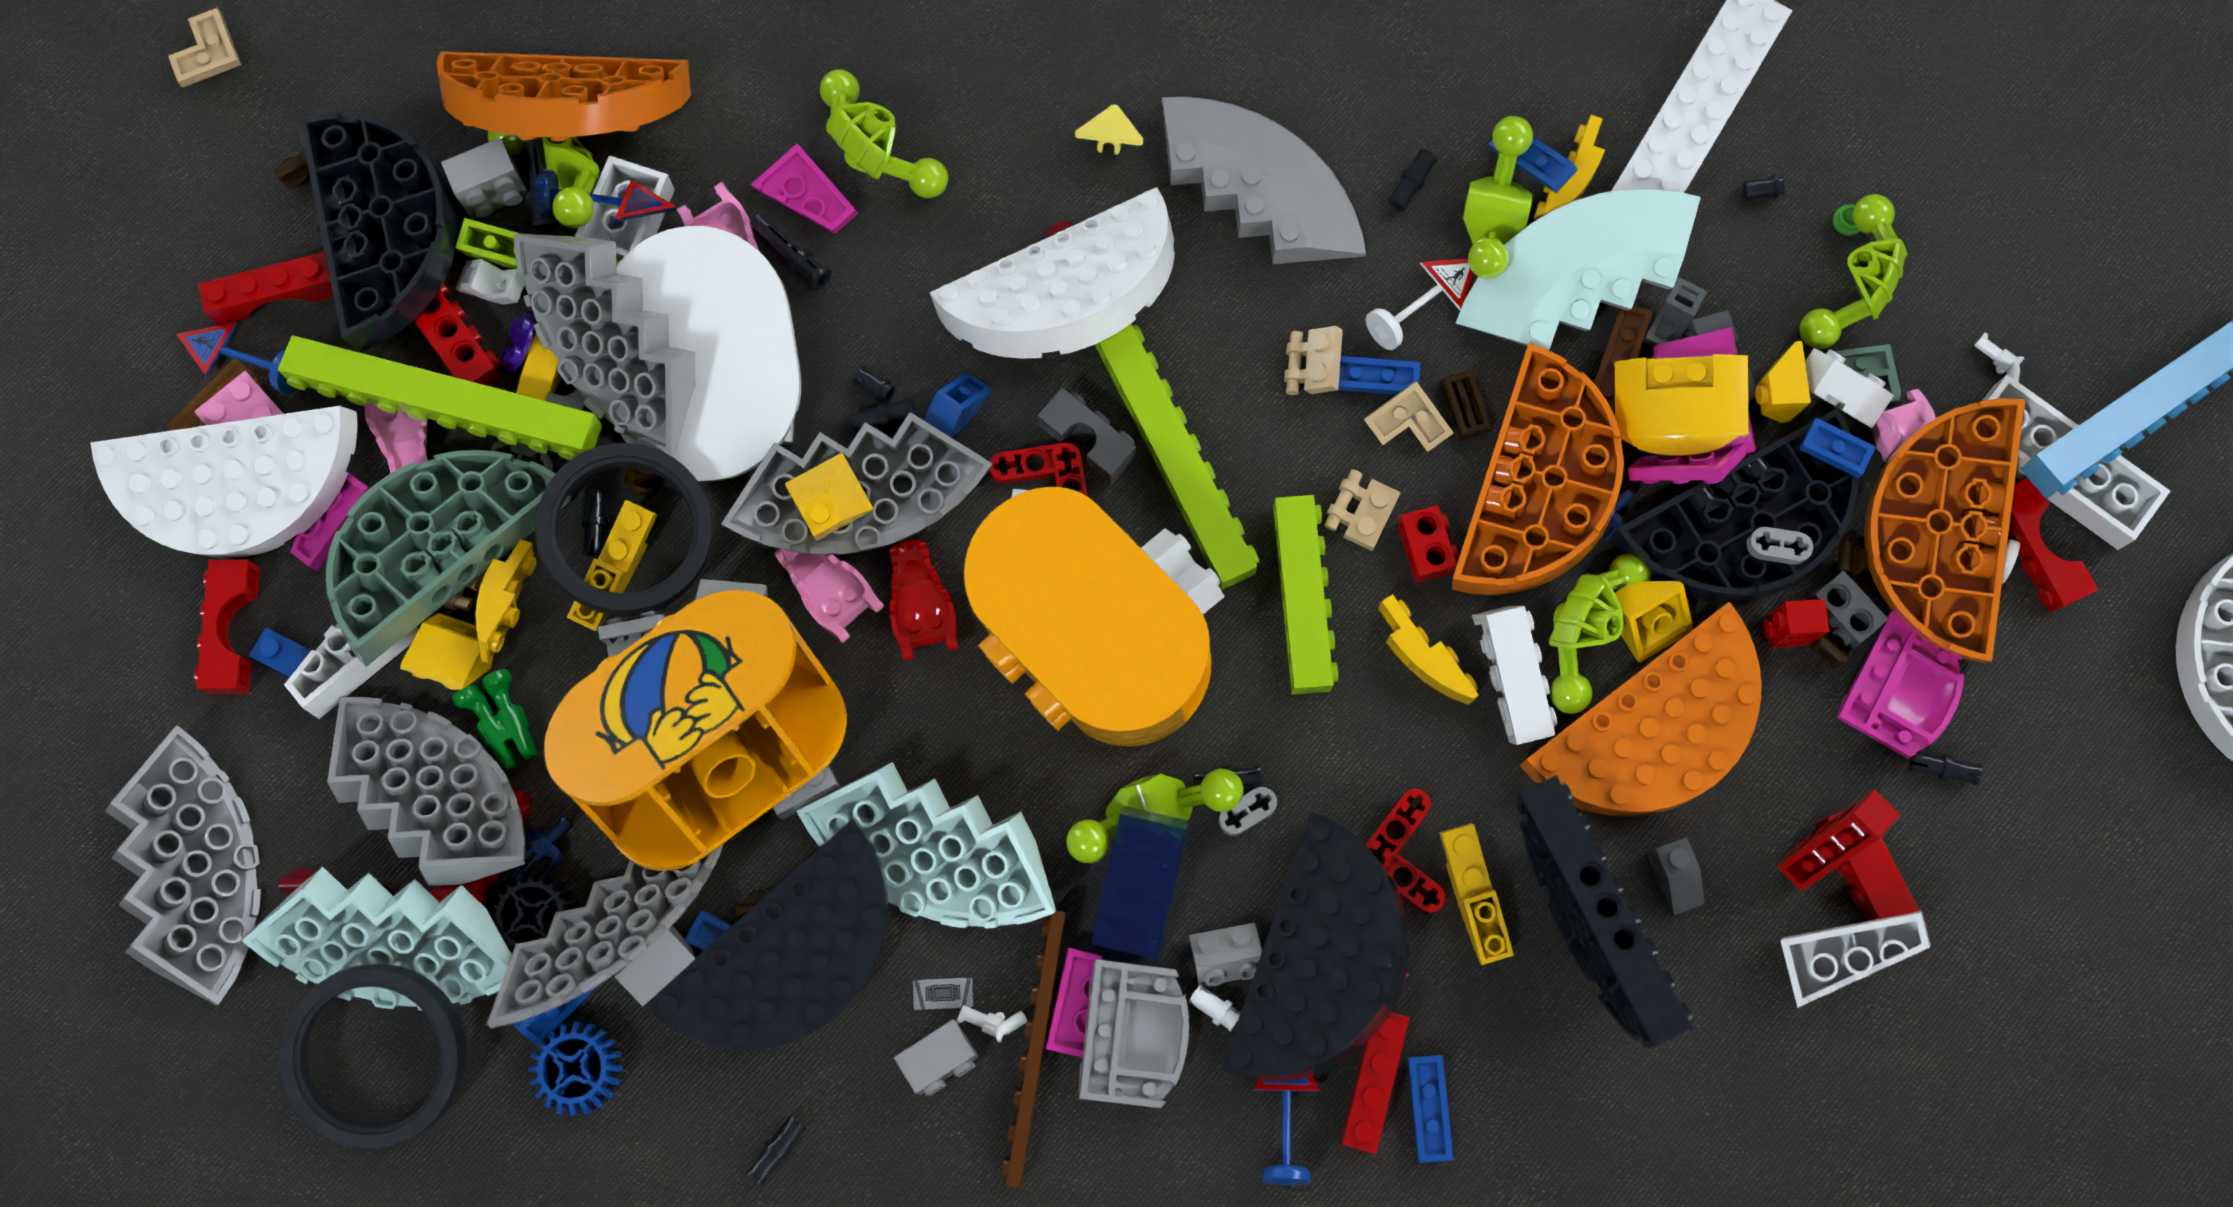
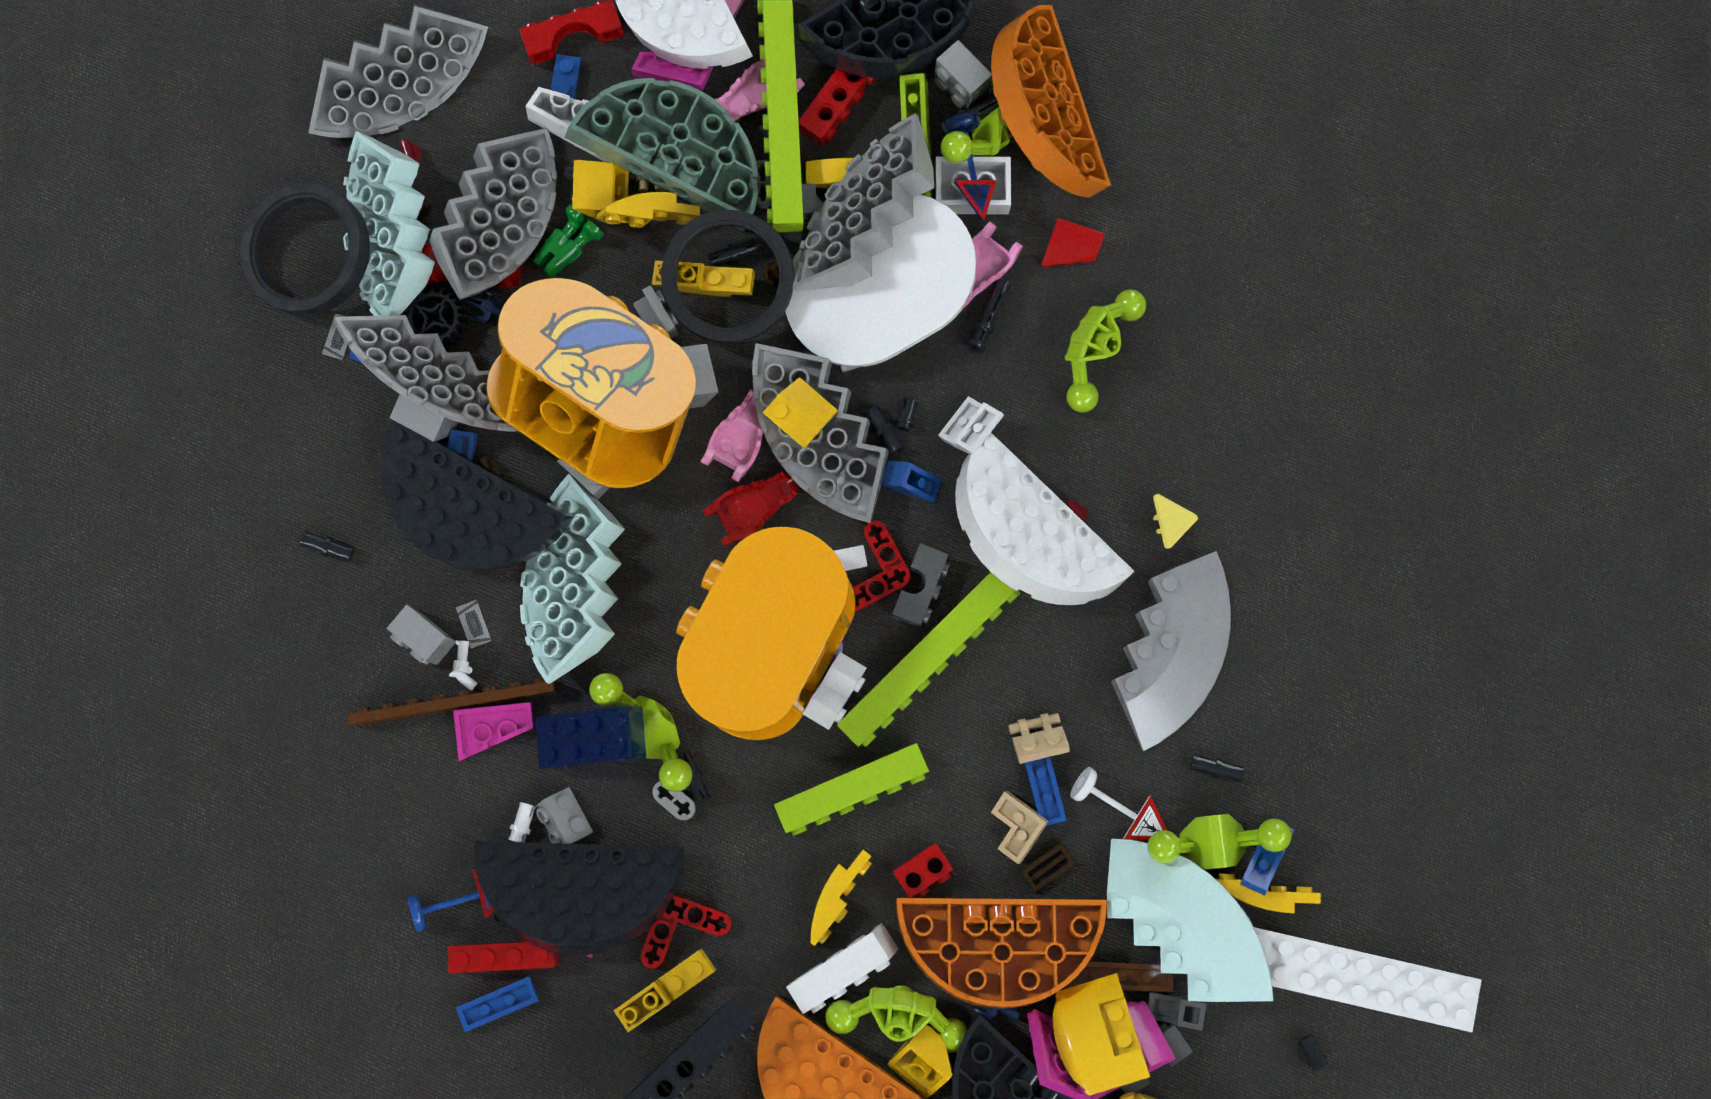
camera: 70 degrees right, 5 degrees up
white slope [456,259,525,305] -> none
dark purple dish [500,313,535,373] -> none
blue gear [528,1022,623,1116] -> none
dark pink wing [751,144,859,234] -> none
light grey slope [1079,960,1189,1108] -> none
tan plate [1324,469,1401,551] -> none
none -> sticker [322,314,347,360]
none -> white slope [938,396,1004,454]
none -> red slope [1041,218,1105,268]

